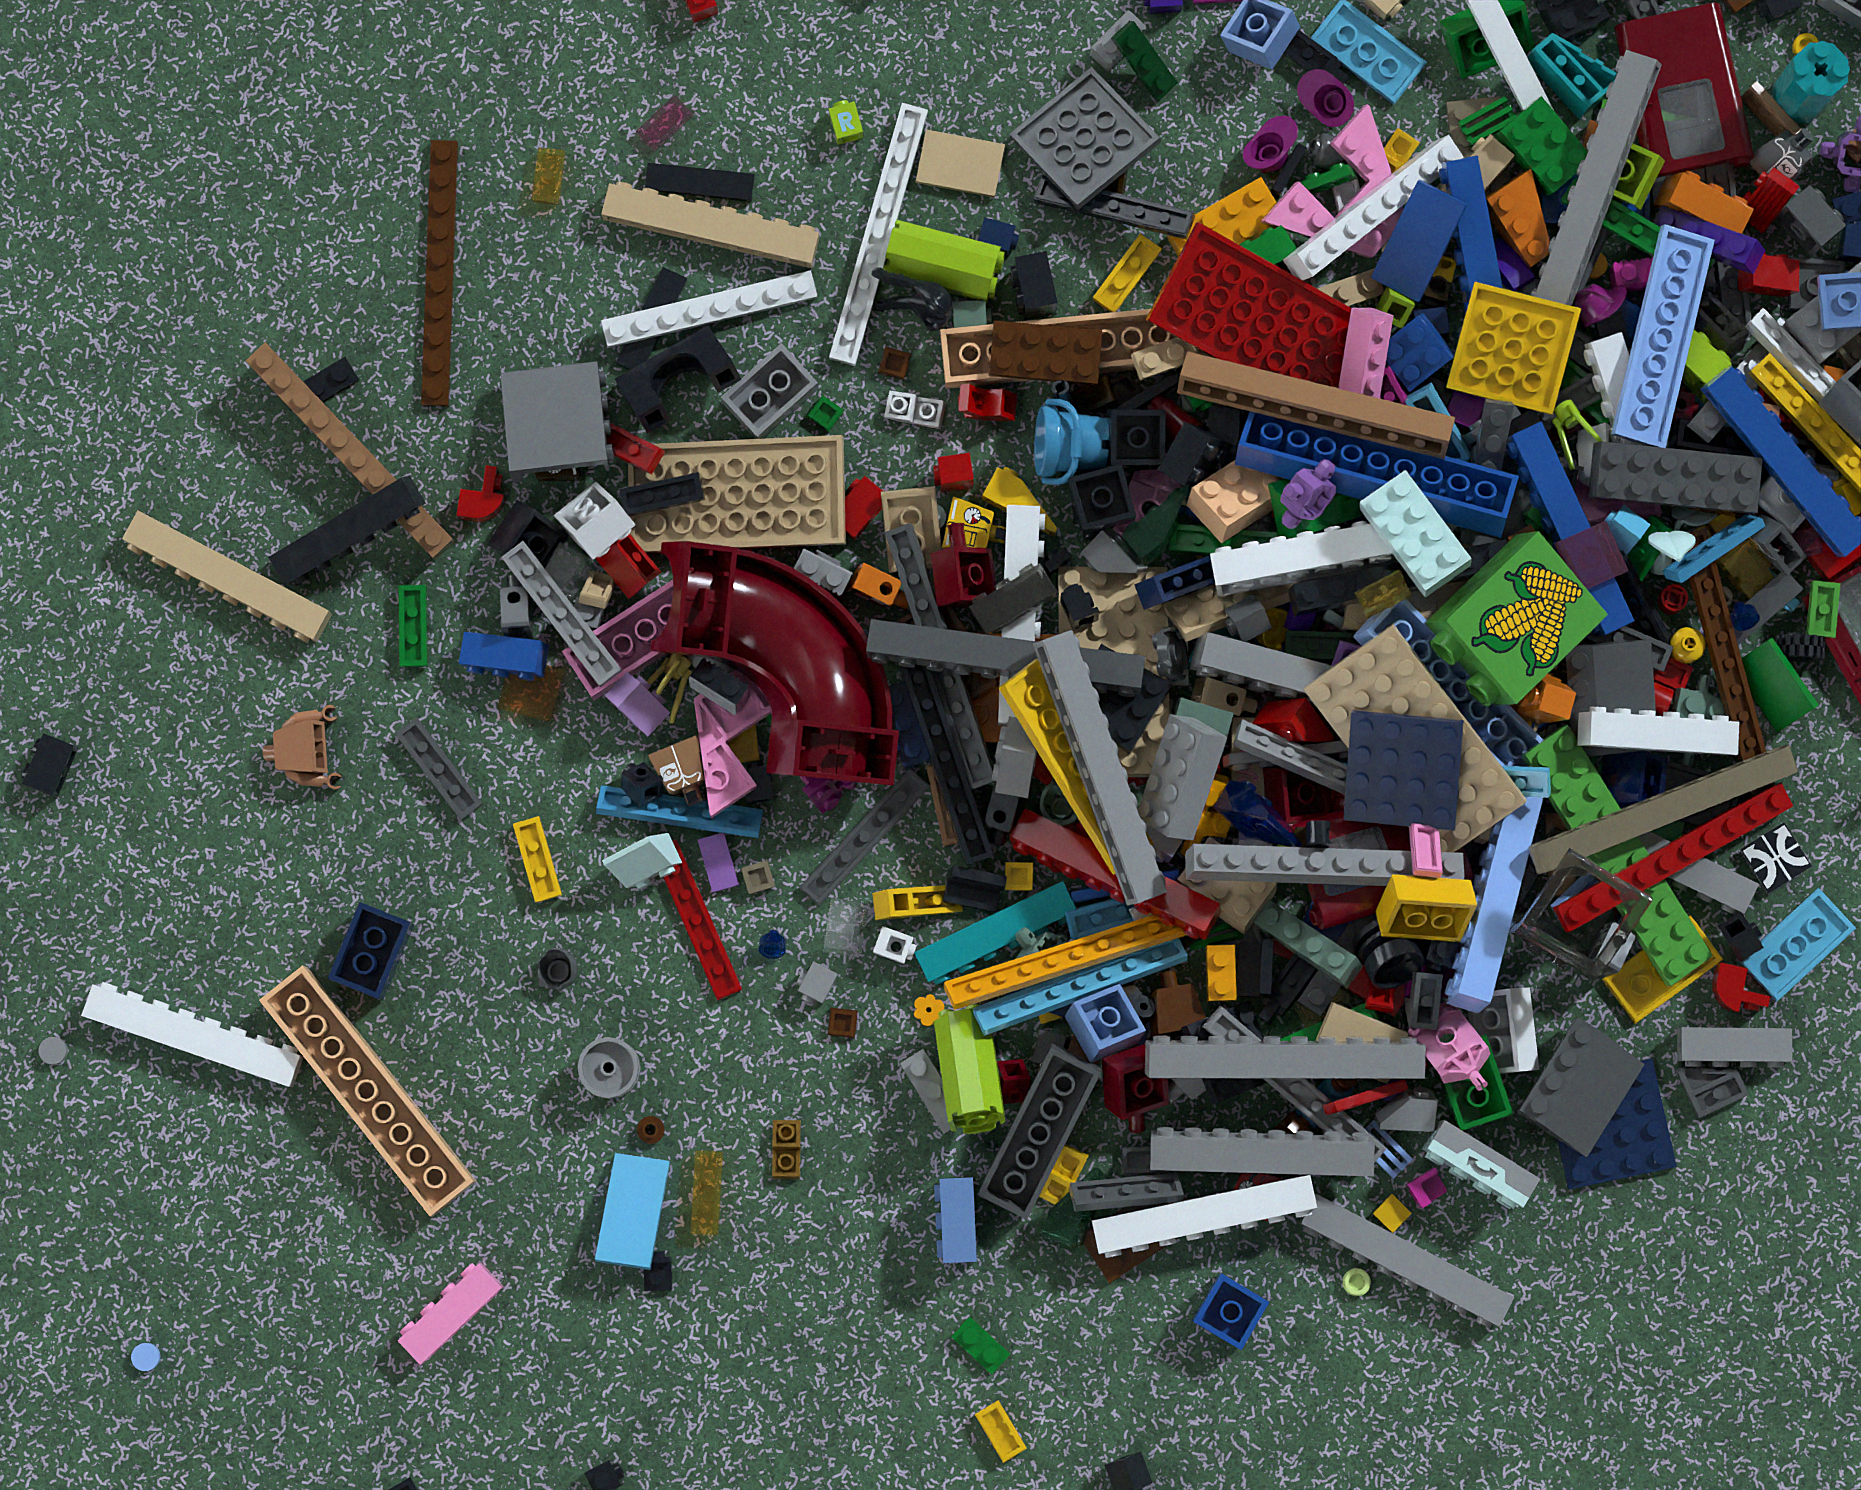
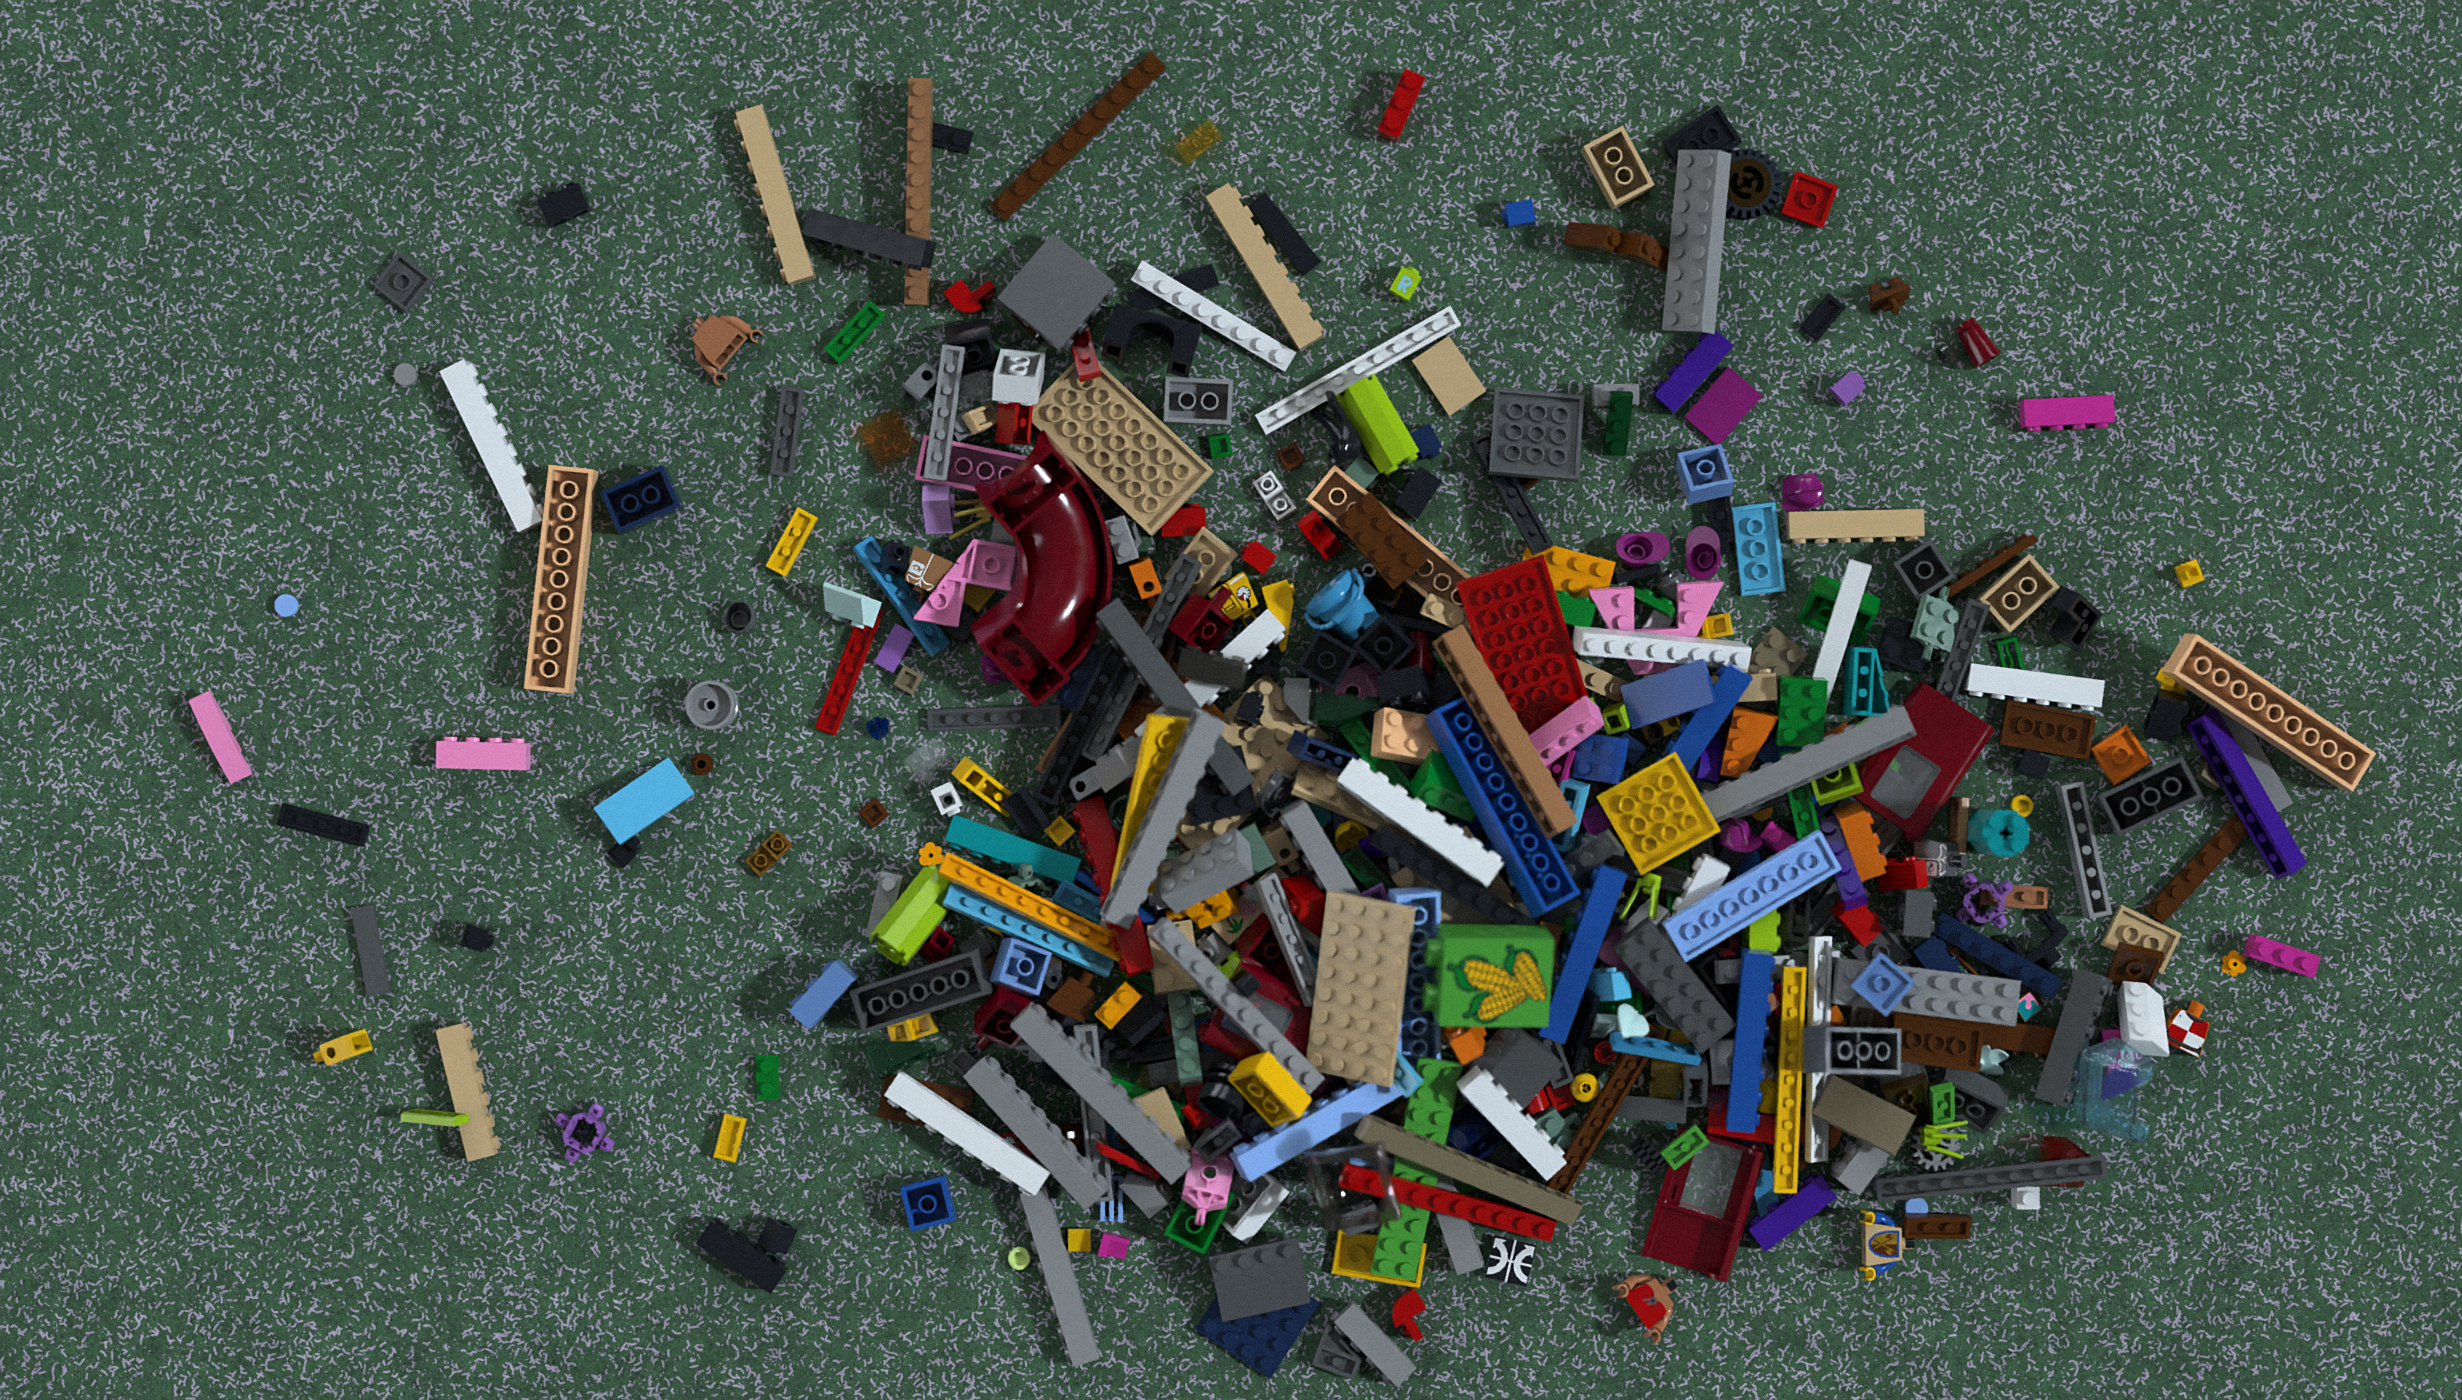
camera: 50 degrees right, 5 degrees up
blue brick [458,632,549,681] -> none
black plate [620,472,705,516] -> none
clear pink tile [636,95,693,152] -> none
black brick [689,658,749,715] -> none
clear yellow plate [690,1150,723,1235] -> none
light grey brick [796,961,838,1006] -> none
dark grey plate [1069,1173,1184,1212] -> none
yellow plate [1092,233,1162,313] -> none
clear blue slope [1213,780,1302,847] -> none
dark grey brick [1224,595,1272,642] -> none
medium lavender piece [1281,459,1336,529] -> none
dark blue plate [1343,710,1464,831] -> none
clear yellow hips [1355,570,1412,619] -> none
light aqua brick [1360,470,1471,597] -> none
bright pink tile [1409,823,1443,878] -> none
piece [1422,1120,1540,1209] -> none
green tile [1457,96,1517,147] -> none
clear pink tile [1555,521,1628,589] -> none
black brick [1718,912,1764,962] -> none
clear blue tile [1730,602,1760,631] -> none
medium azure tile [1738,888,1856,1002] -> none
green tile [1741,638,1819,733] -> none
none -> light aqua tile [1590,1014,1619,1039]

